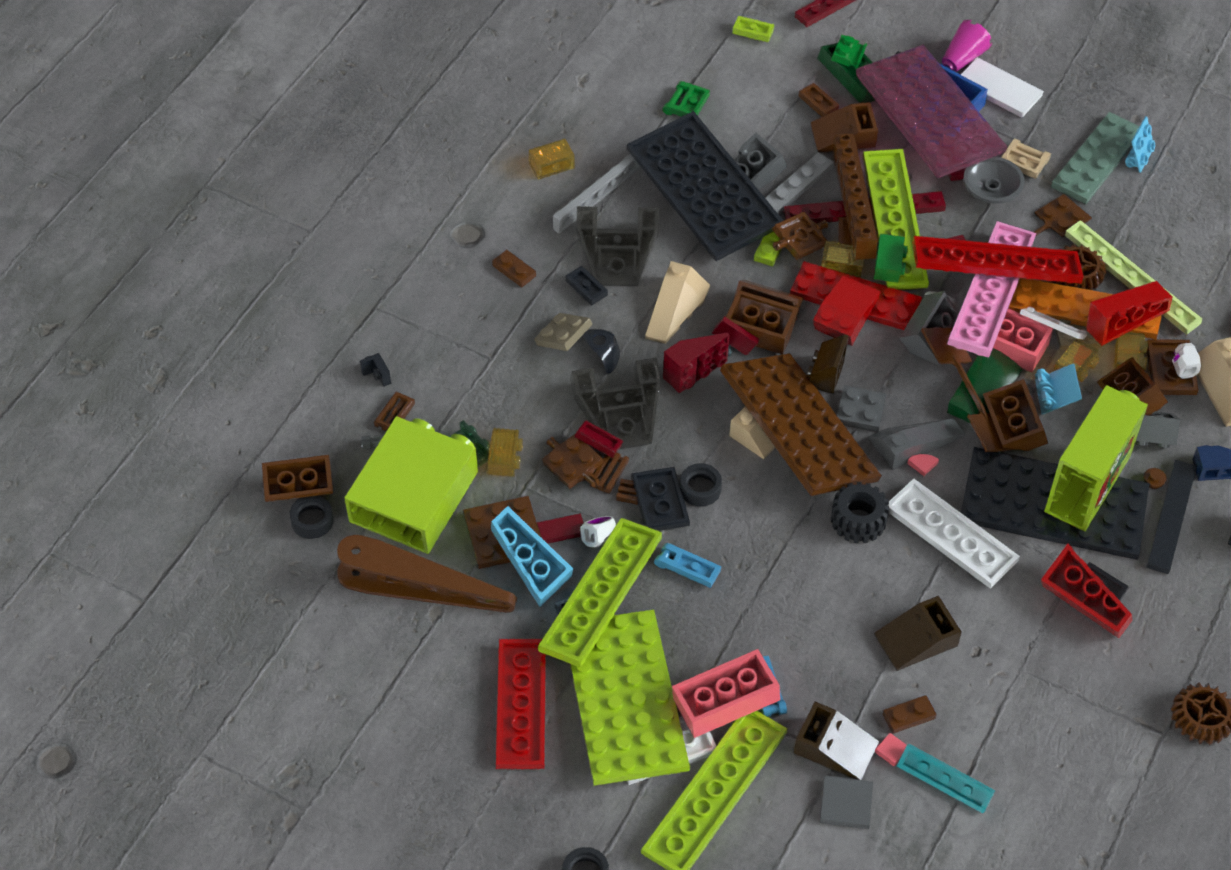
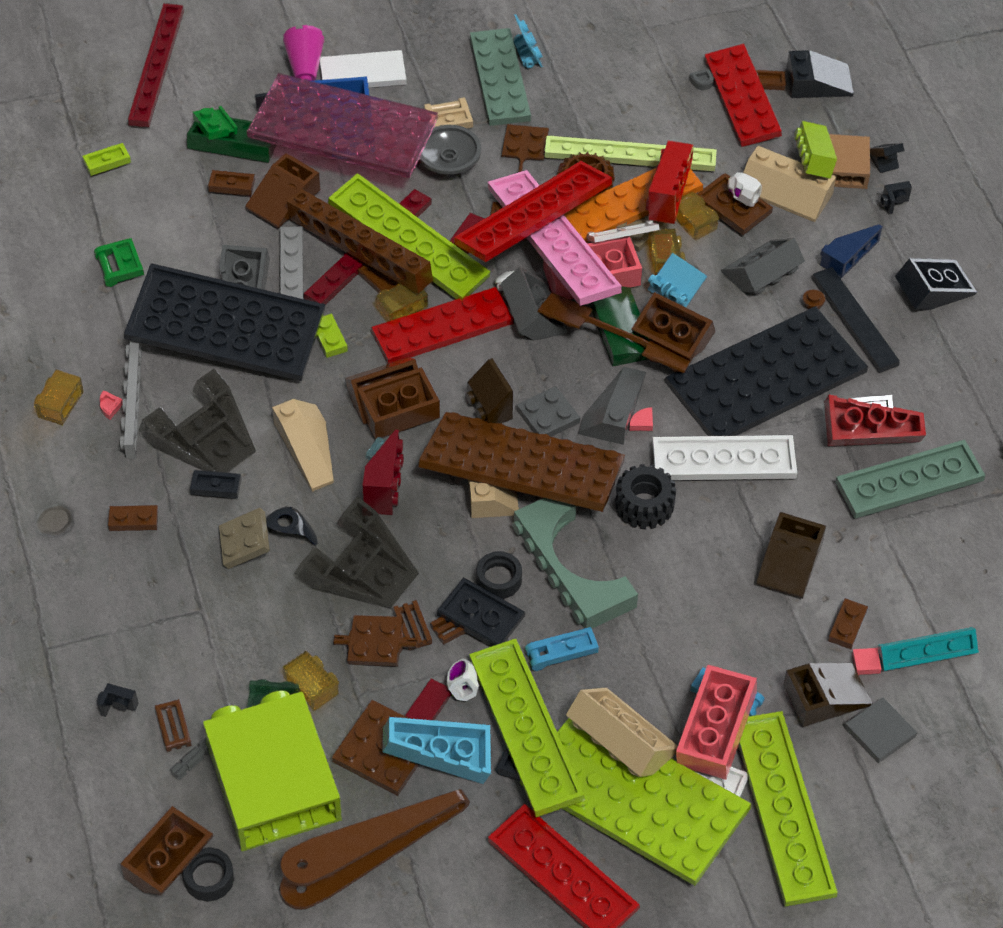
camera: 45 degrees left, 0 degrees up
dark red tile [575,420,623,458] -> none
dark red tile [712,316,759,356] -> none
reddish brown plate [772,212,828,260] -> none
red slope [813,275,881,346] -> none
green brick [874,234,908,283] -> none
lime brick [1044,385,1148,531] -> none
reddish brown slope [1097,357,1168,415] -> none
none -> coral tile [100,390,123,420]
none -> sand green arch [512,498,638,629]
none -> tan slope [566,688,678,777]
none -> sand green plate [836,440,985,519]

